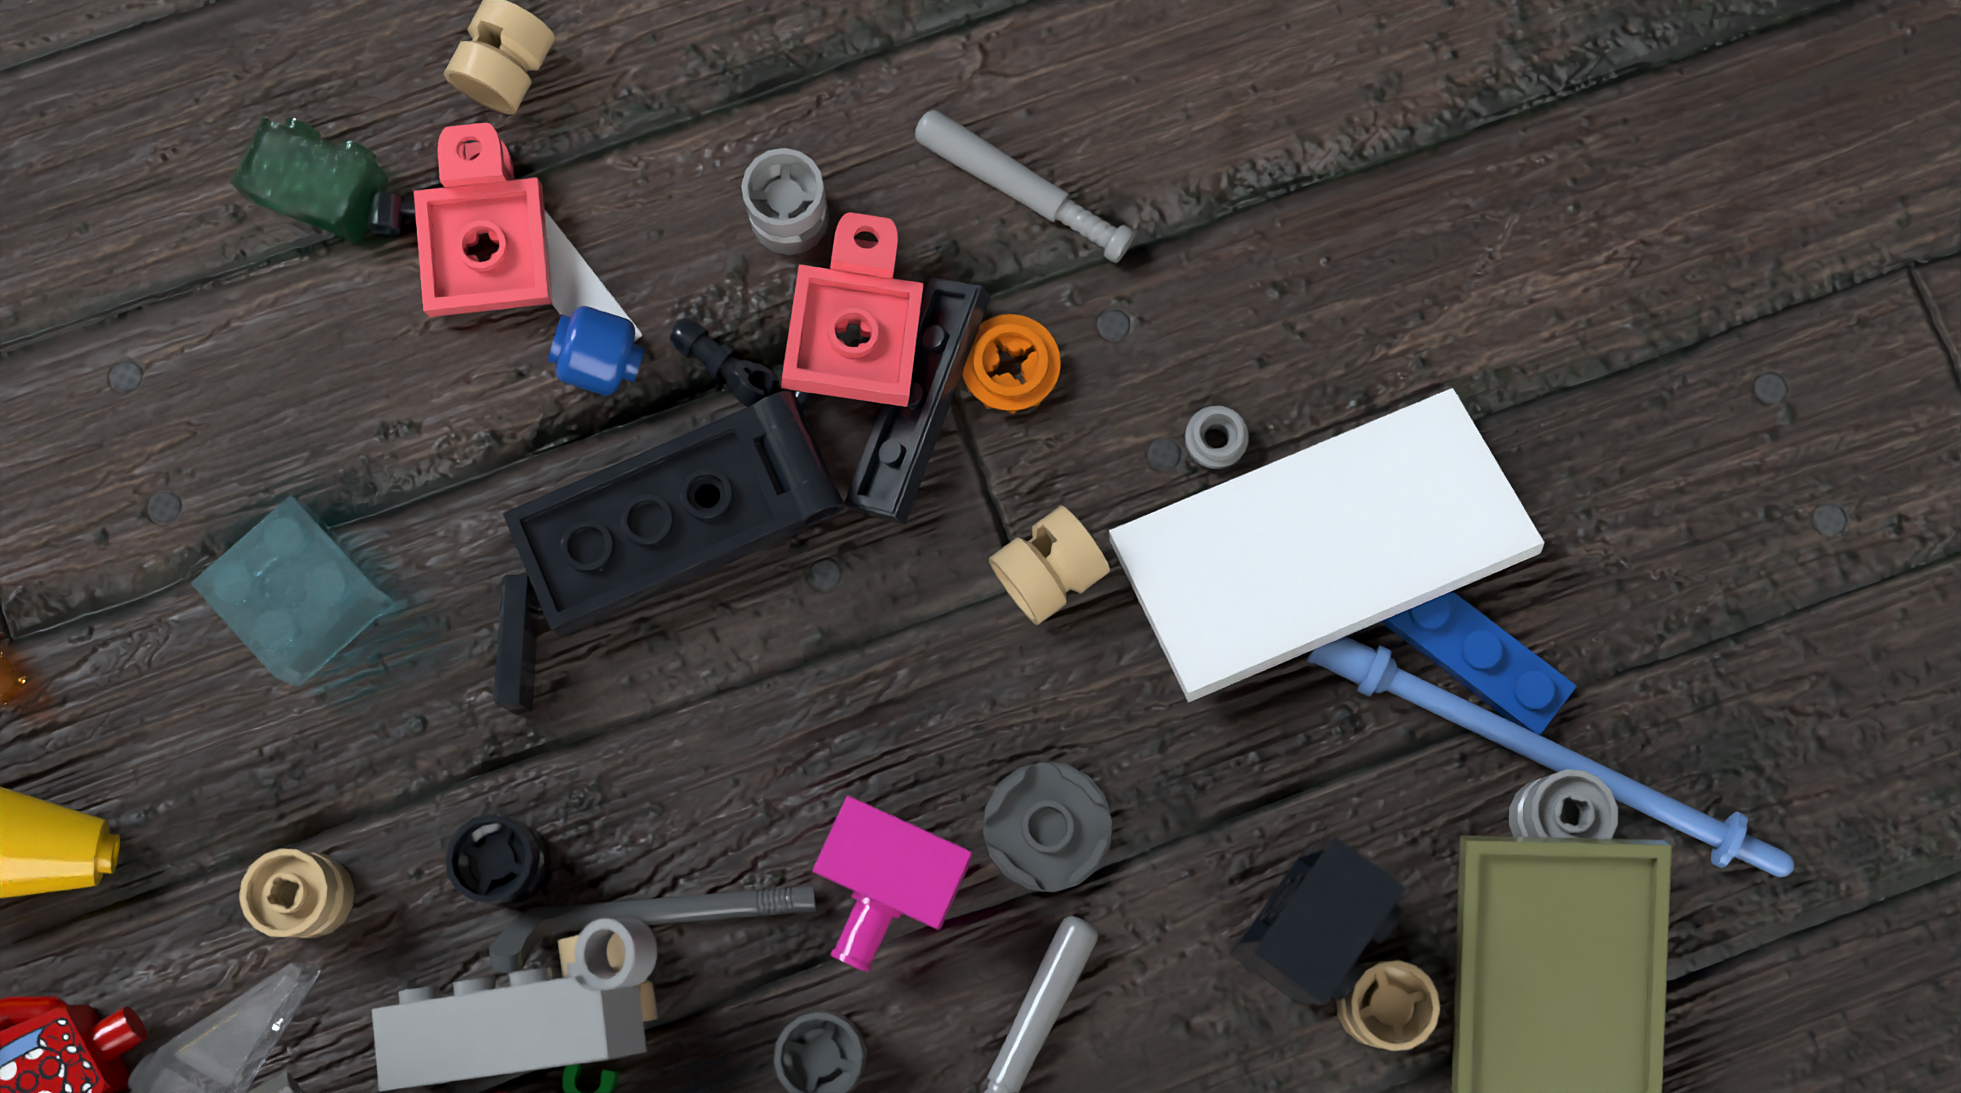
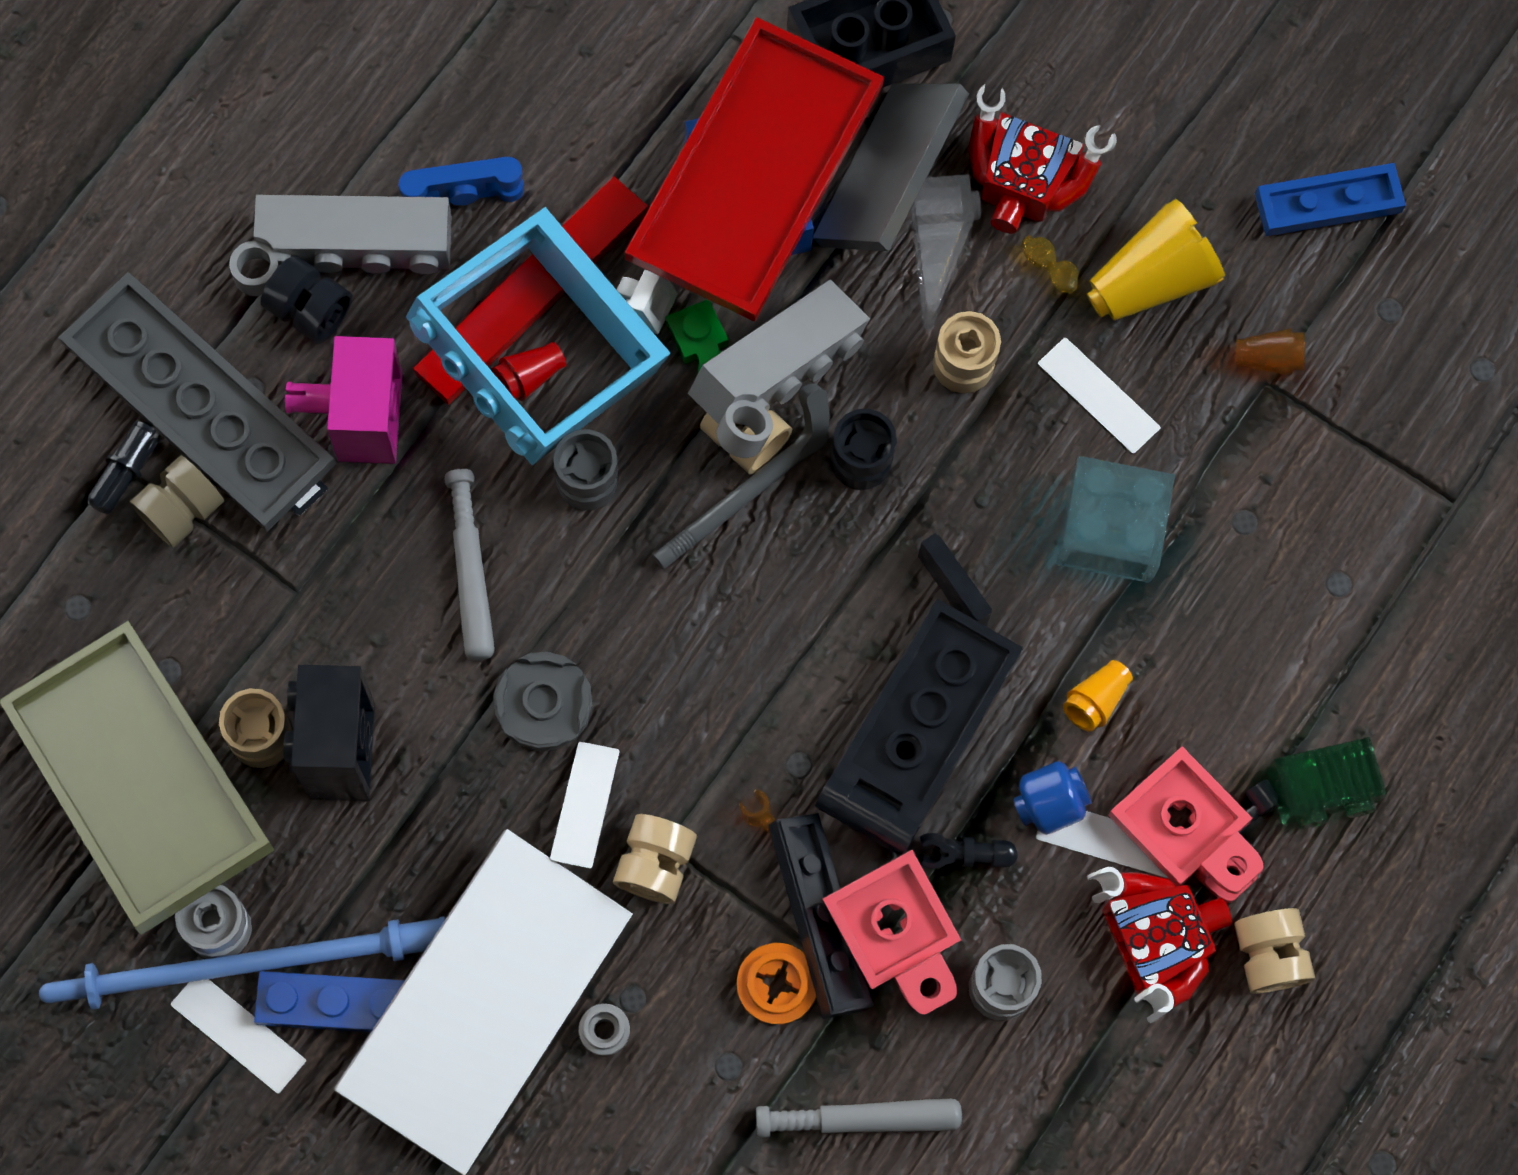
camera: 140 degrees right, 5 degrees down
dark pink brick [812,796,972,973] -> none
none -> white sticker [171,979,306,1093]
none -> white sticker [550,742,620,868]
none -> clear orange hand [739,790,776,833]
none -> clear yellow piece [1022,235,1079,294]
none -> white sticker [1038,338,1161,453]
none -> light orange cone [1063,660,1133,732]
none -> torso [1087,867,1233,1023]

